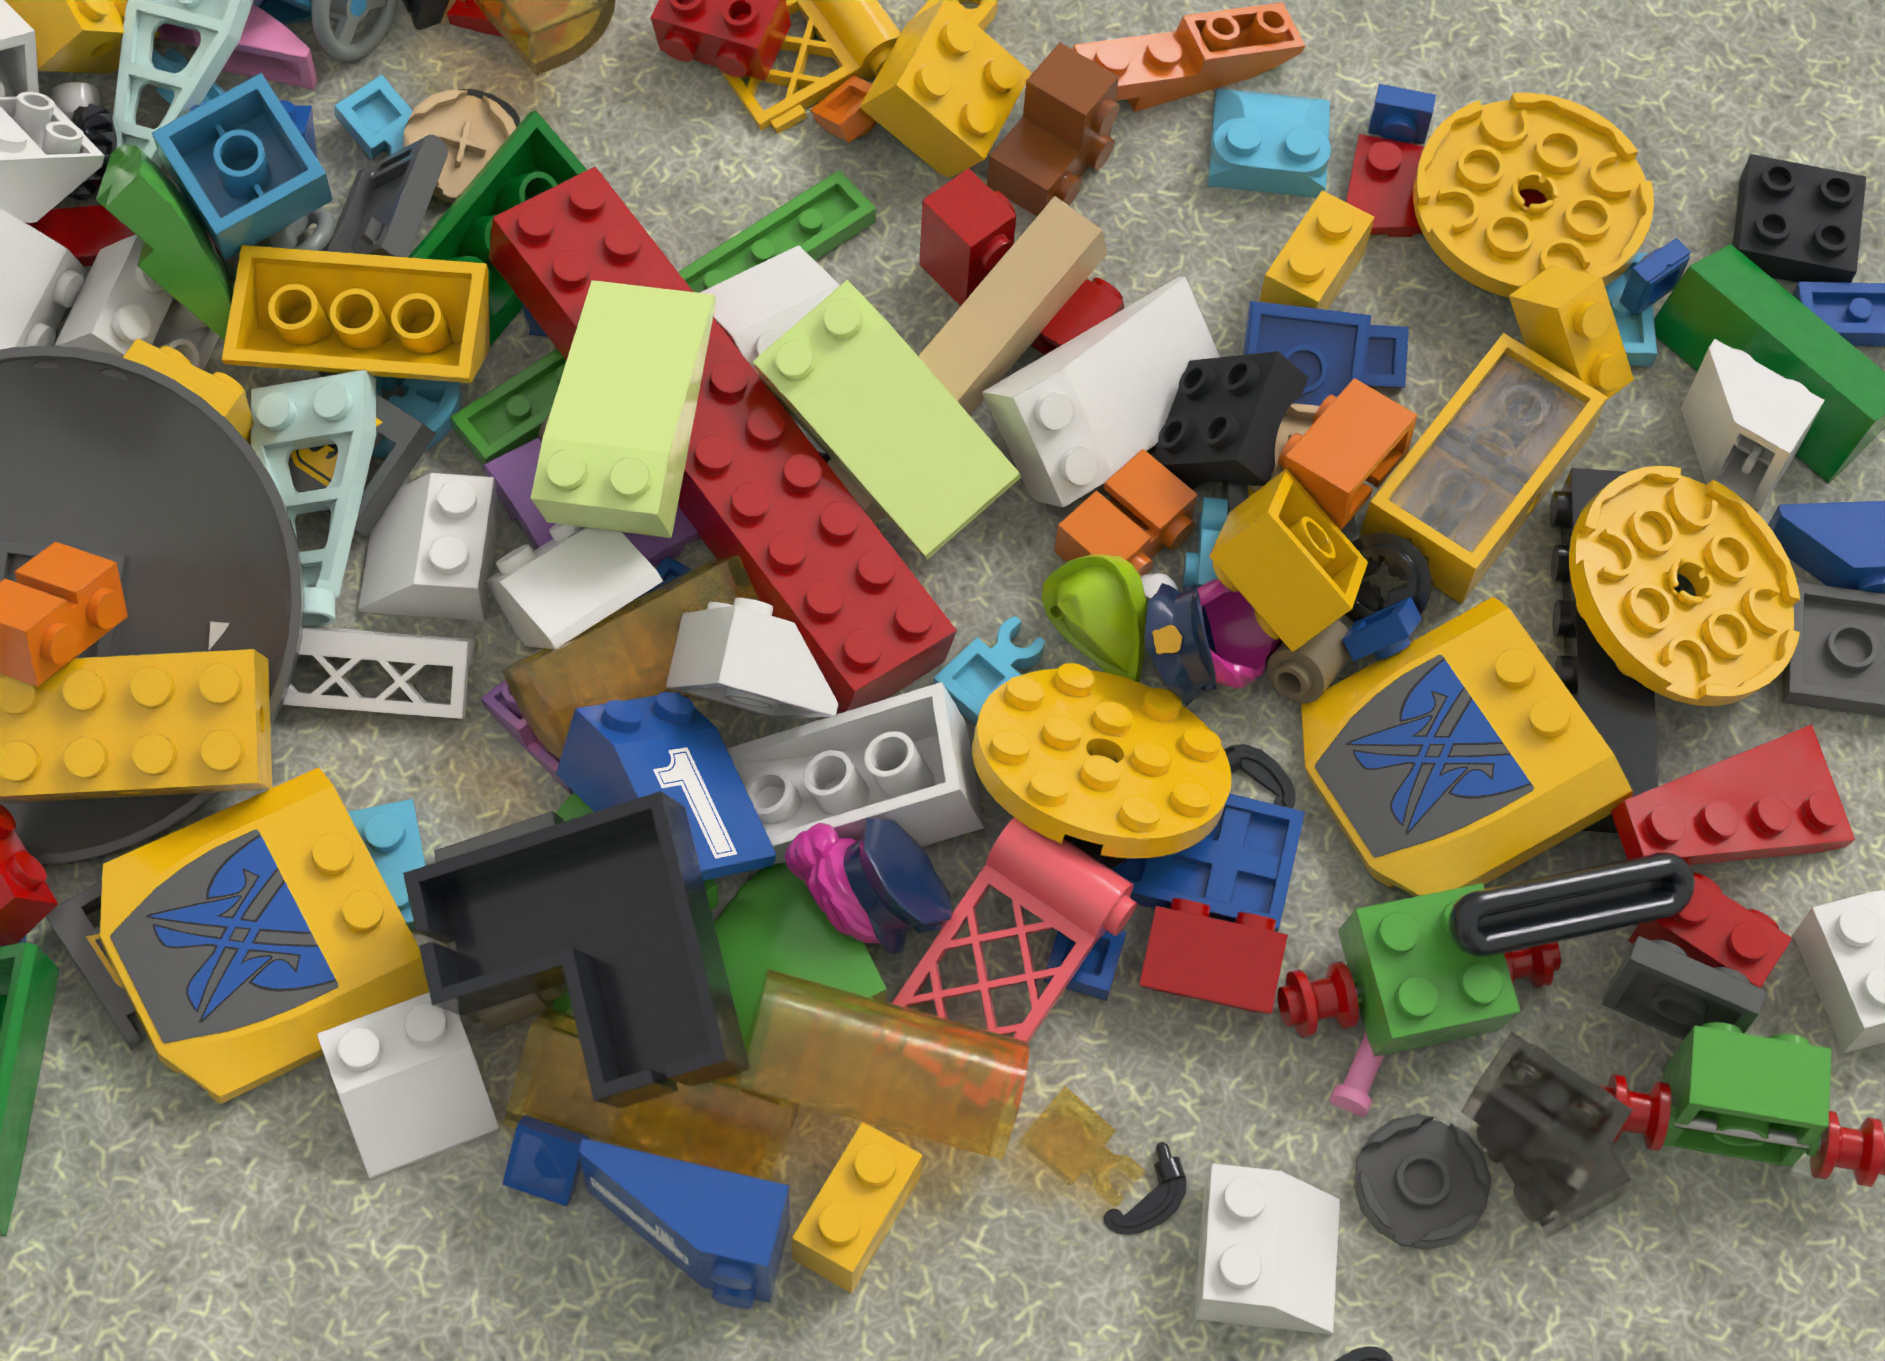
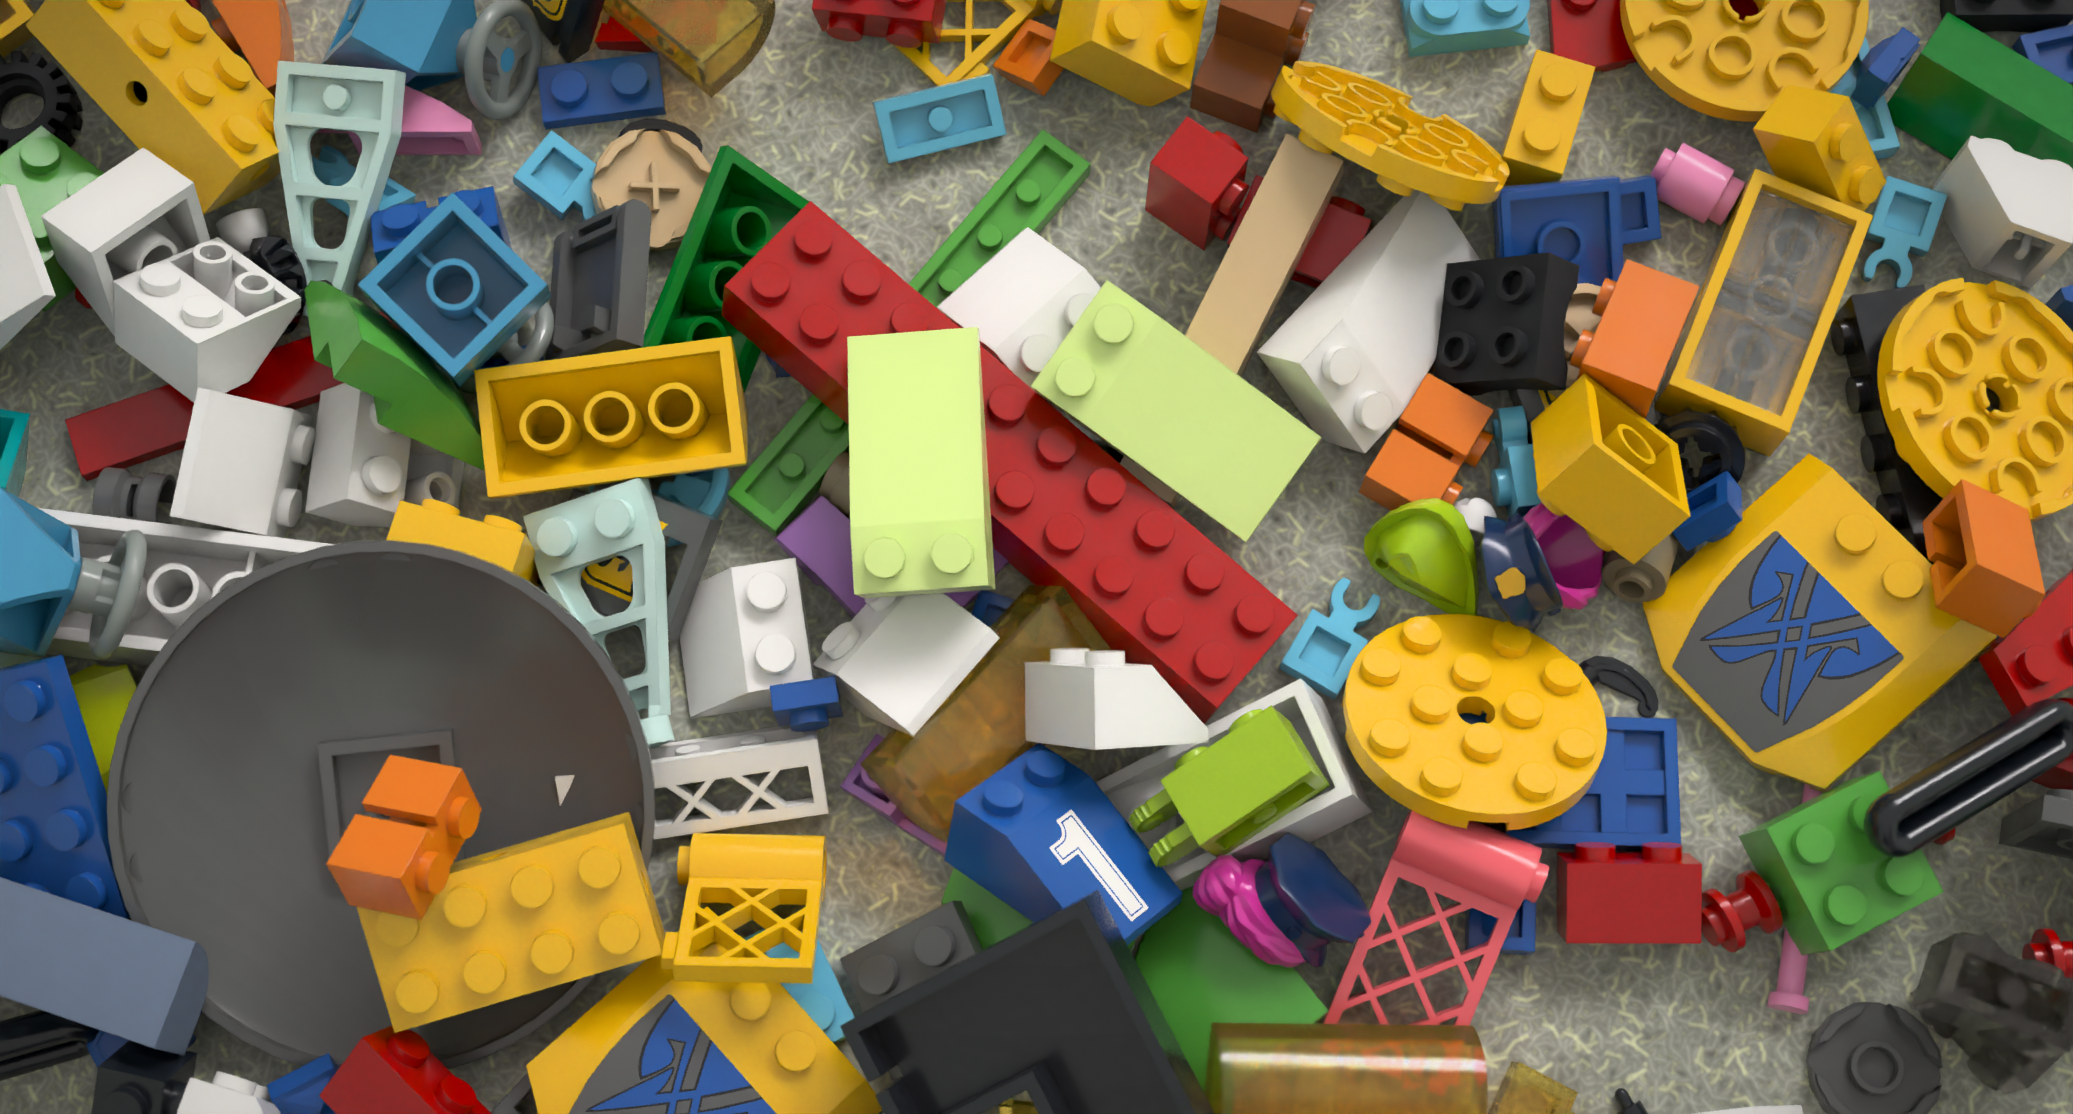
camera: 10 degrees left, 10 degrees up
none -> blue plate [537,52,666,130]
none -> yellow piece [661,833,827,984]
none -> blue plate [770,676,843,732]
none -> medium azure plate [872,73,1007,163]
none -> lime hinge [1128,705,1330,868]
none -> yellow plate [1271,61,1510,211]
none -> bright pink brick [1650,143,1745,226]
none -> medium azure plate [1861,176,1948,289]
none -> orange piece [1922,479,2046,638]

